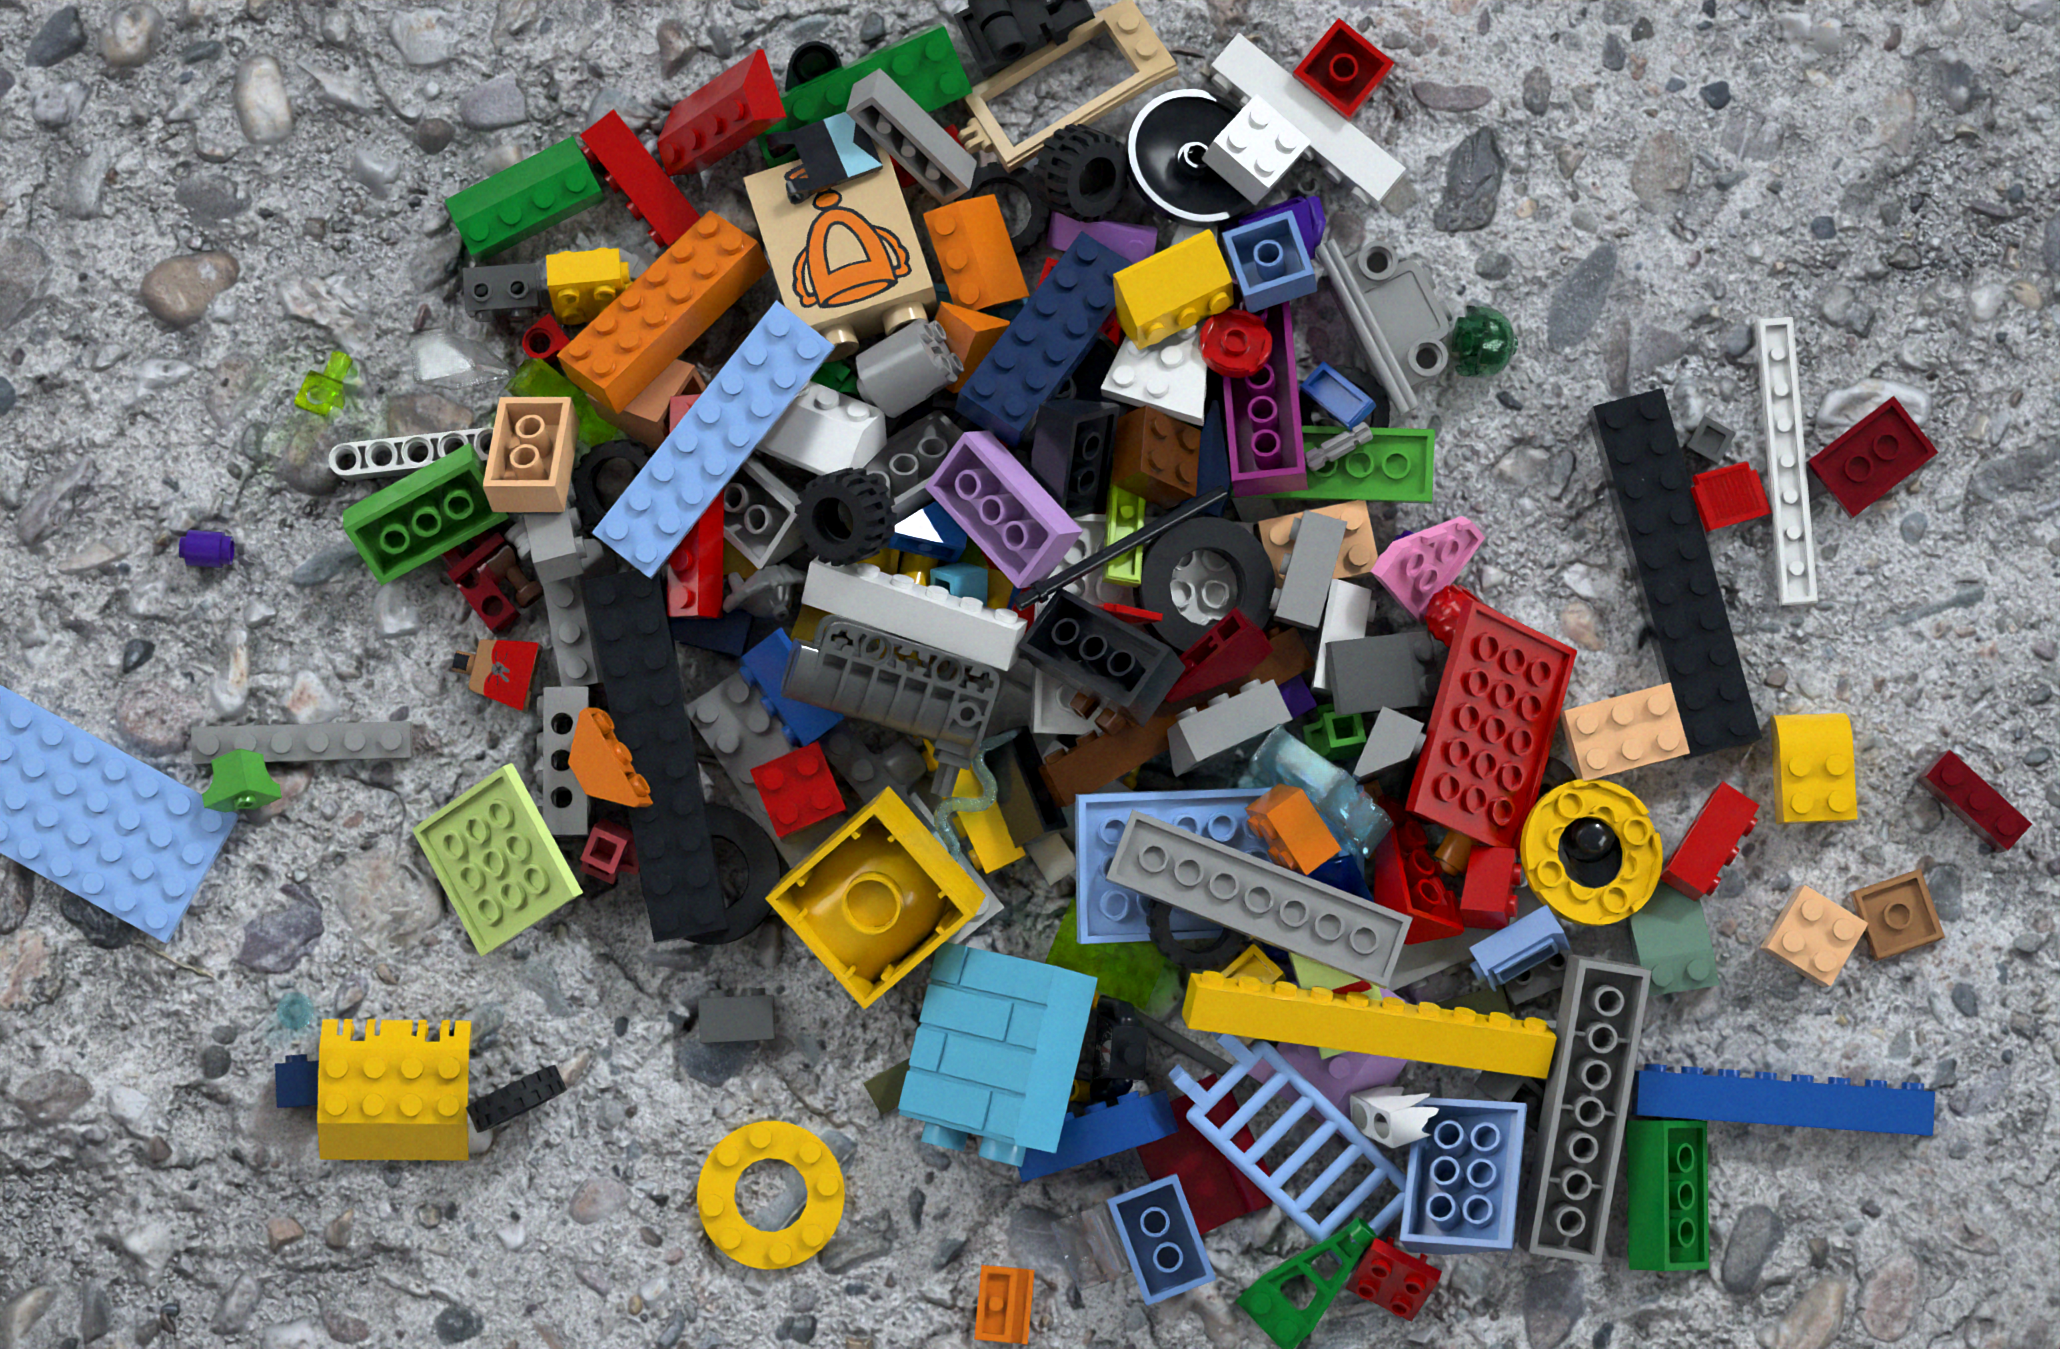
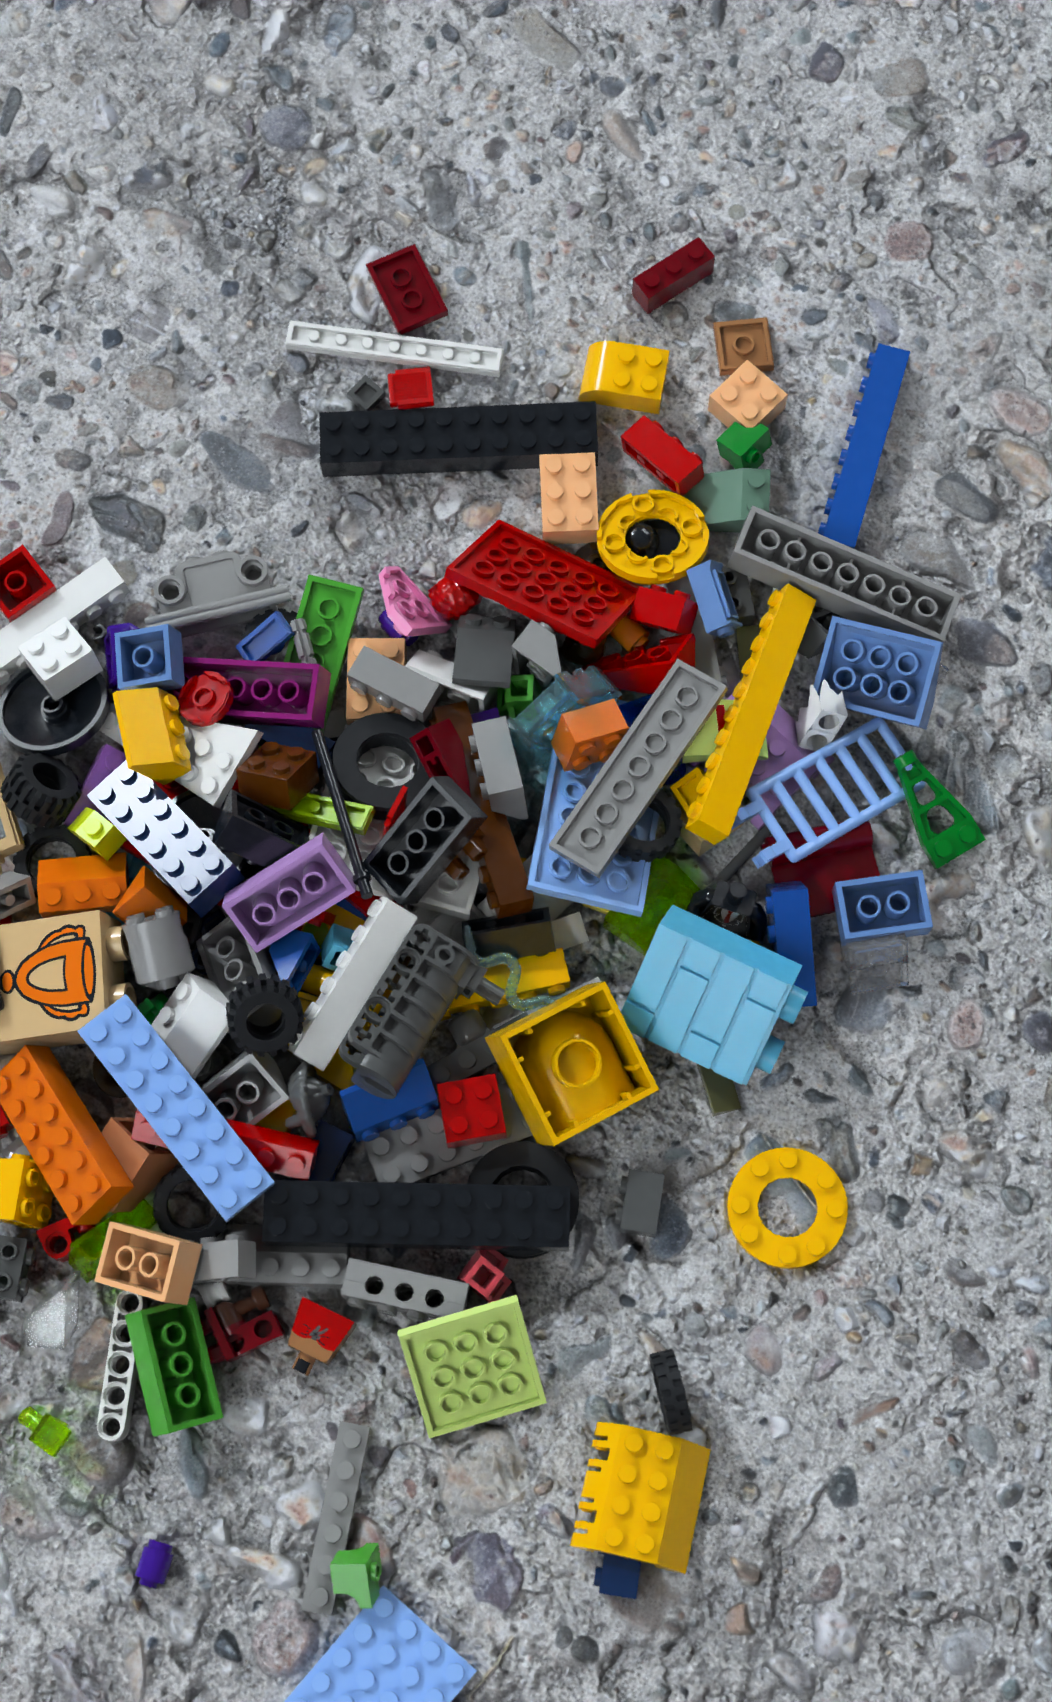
camera: 75 degrees left, 10 degrees down
clear light blue plate [277,992,314,1029] -> none
orange slope [568,707,653,807] -> none
orange plate [974,1264,1035,1345] -> none
red plate [1345,1236,1442,1322] -> none
clear green cylinder [1452,305,1518,378] -> none
green slope [1626,1120,1709,1271] -> none
none -> neon yellow slope [67,807,127,861]
none -> green brick [716,422,772,469]

